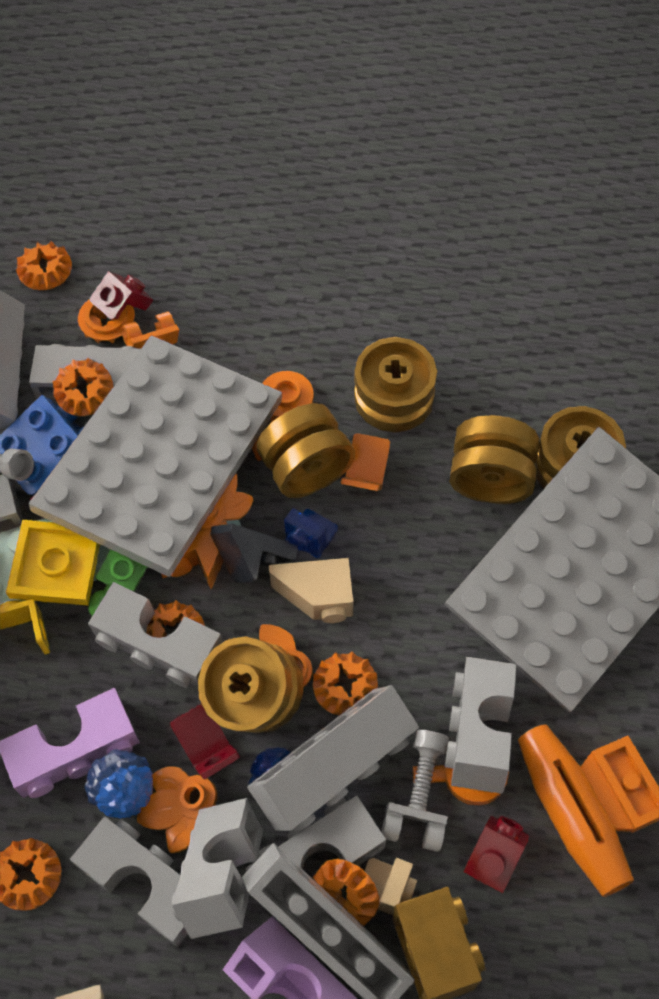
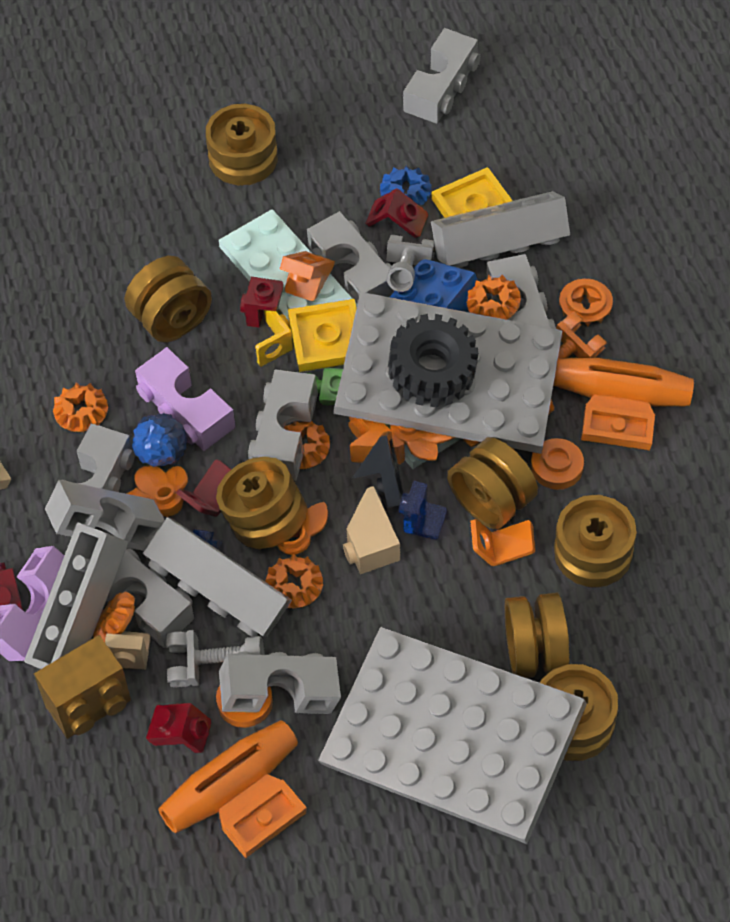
camera: 75 degrees right, 5 degrees down
orange gear [16,241,72,290] -> none
dark red bracket [90,271,153,320] -> none
none -> black tyre [388,314,479,407]
none -> orange plate [553,358,694,450]

